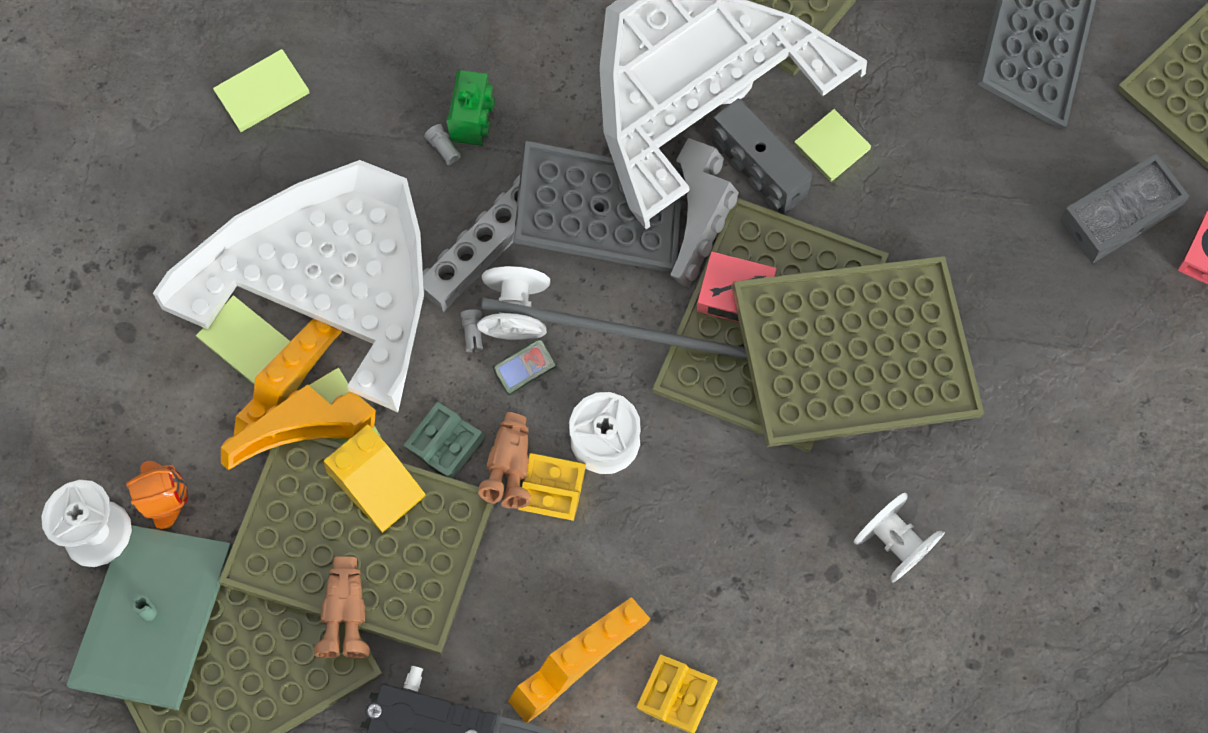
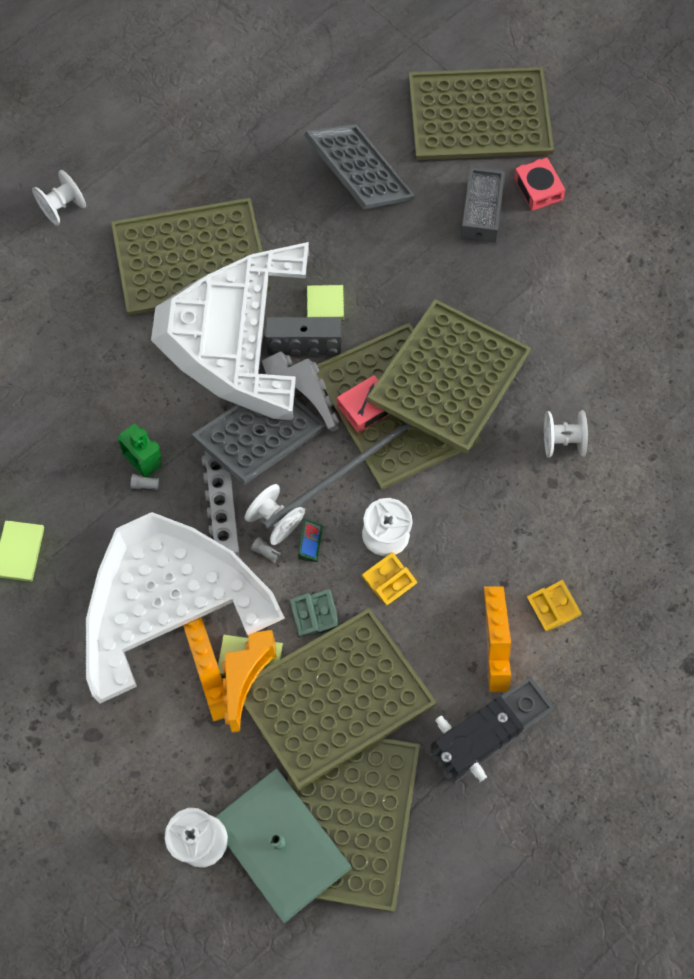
camera: 55 degrees left, 5 degrees down
orange piece [126,461,188,530] -> none
yellowish green tile [196,295,290,384] -> none
nougat piece [314,557,370,658] -> none
yellow slope [324,424,426,533] -> none
nougat piece [478,412,531,509] -> none

